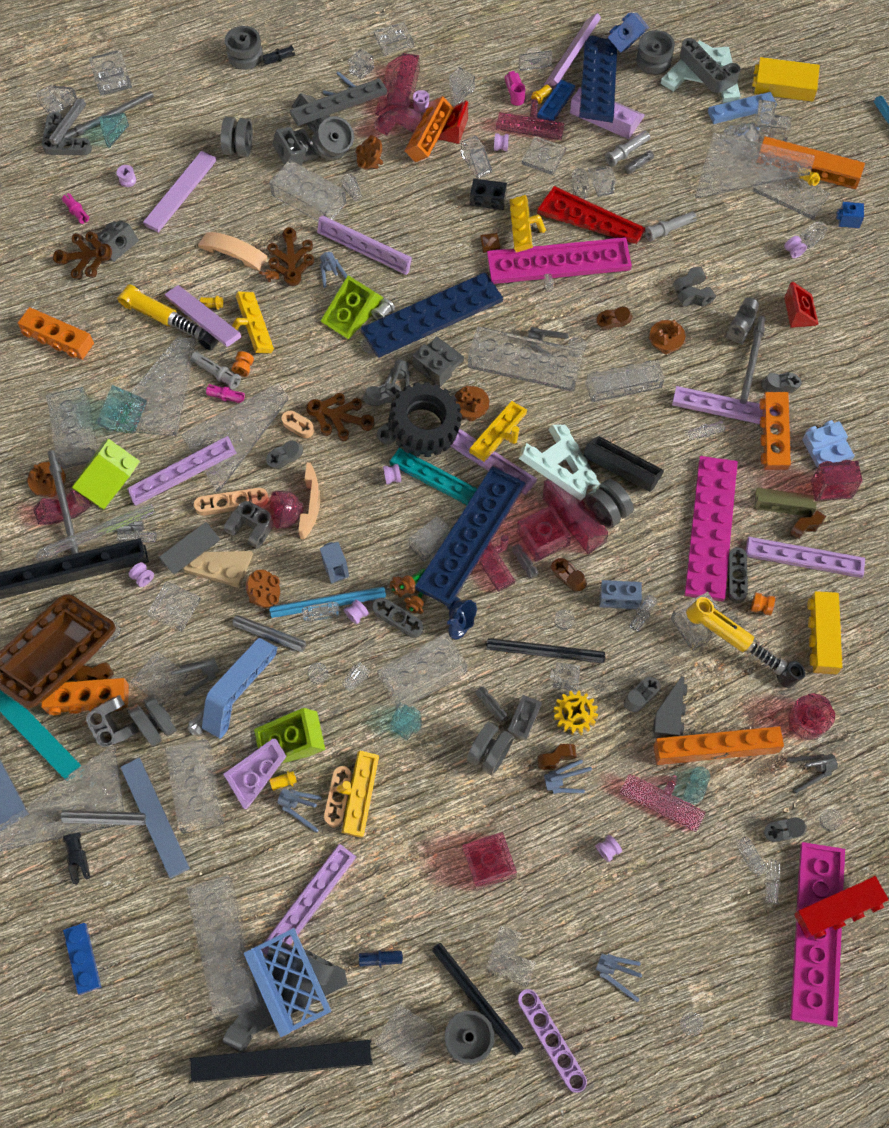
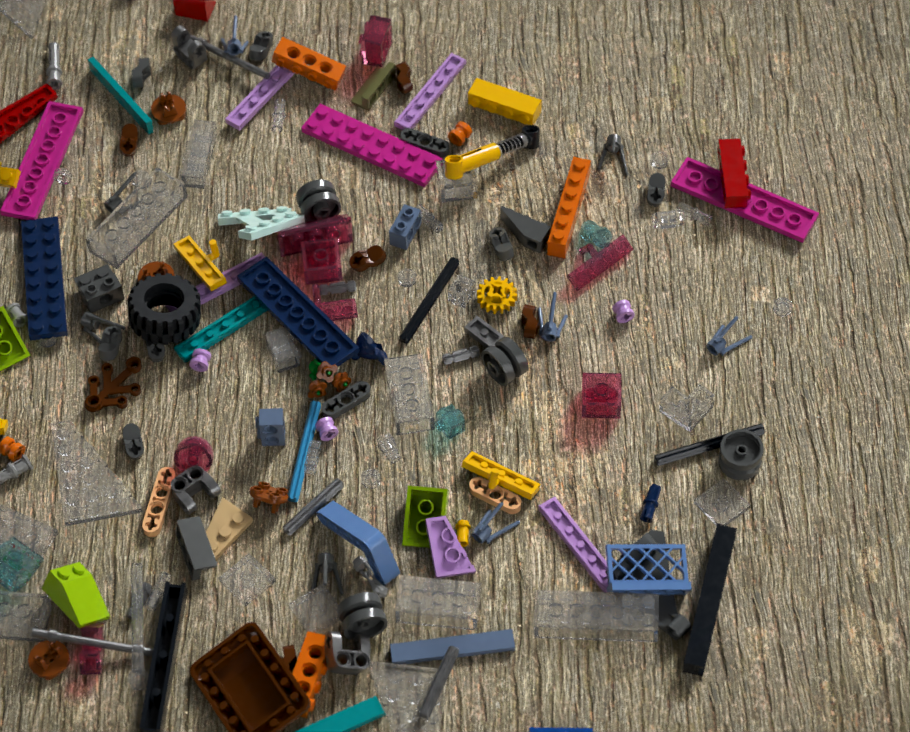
camera: 70 degrees left, 10 degrees down
black piece [62,833,90,885] -> none
lavender tile [127,436,237,506] -> none
lavender wheel [129,562,154,587] -> none
dark pink pin [206,384,245,404] -> none
light nougat beam [282,411,314,438] -> none
light nougat slope [299,462,320,539] -> none
lavender beam [518,989,587,1093] -> none
black piece [584,436,664,492] -> none
dark grey piece [673,267,706,295] -> none
clear pink brick [788,693,836,740] -> none
light blue plate [802,420,855,471] -> none
none -> teal tile [88,57,154,135]
none -> sand blue plant [221,15,249,56]

